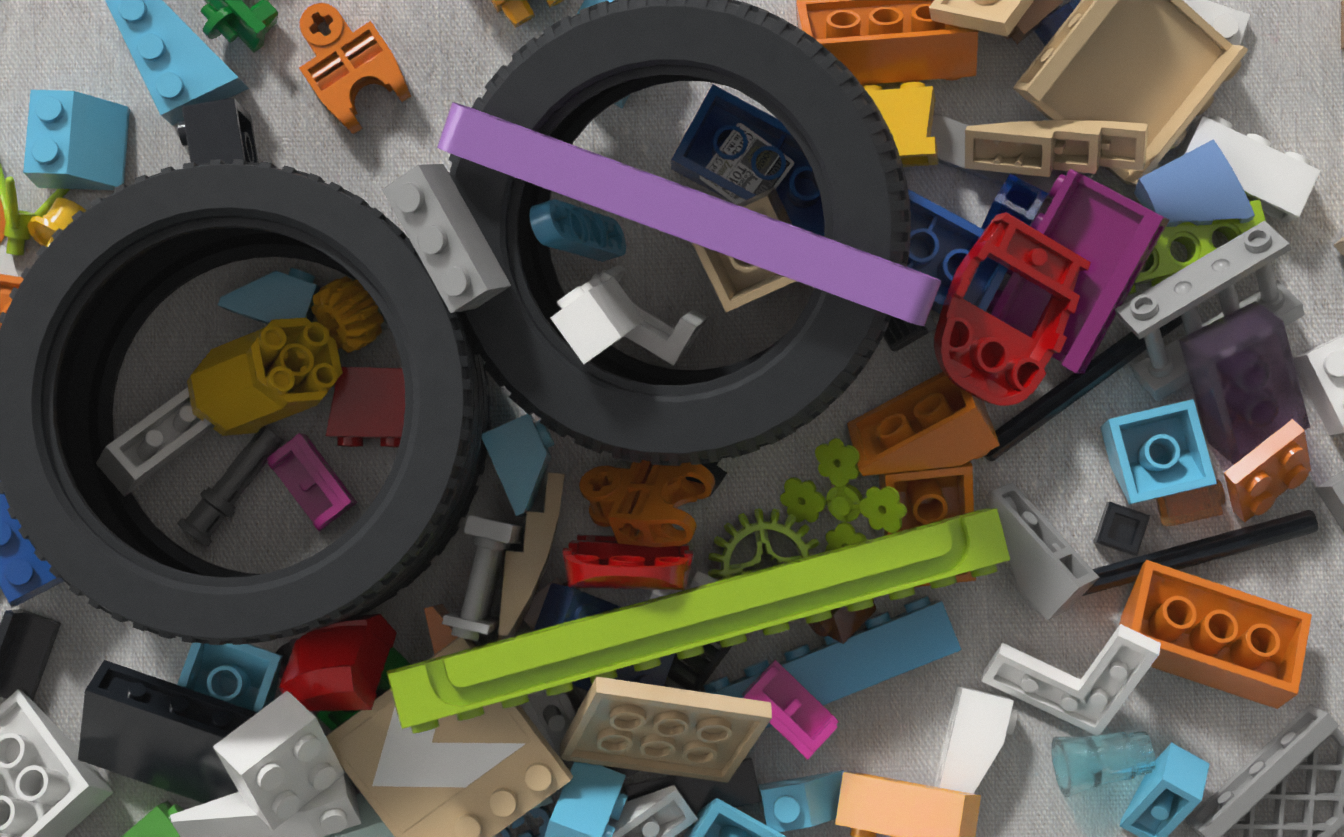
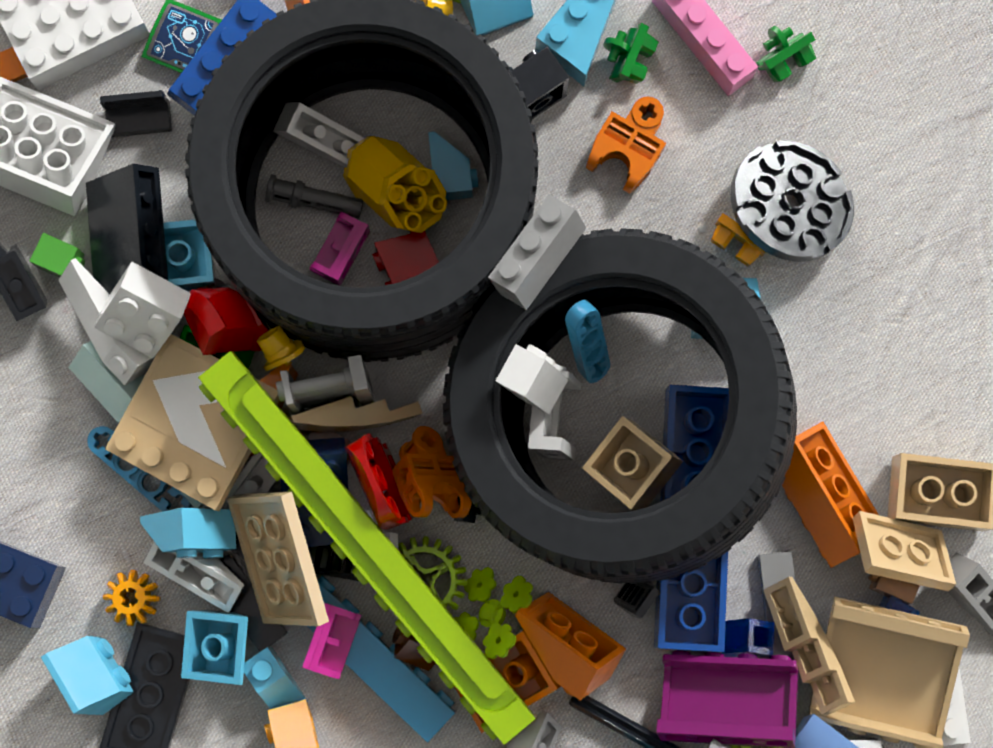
camera: 65 degrees right, 5 degrees down
light orange gear [311,276,384,353] -> none
medium lavender beam [437,102,941,326] -> none
medium azure slope [482,414,555,517] -> none
sticker [700,123,794,205] -> none
yellow hips [863,82,938,167] -> none
red slope [934,212,1091,406] -> none
none -> yellow piece [257,326,305,371]

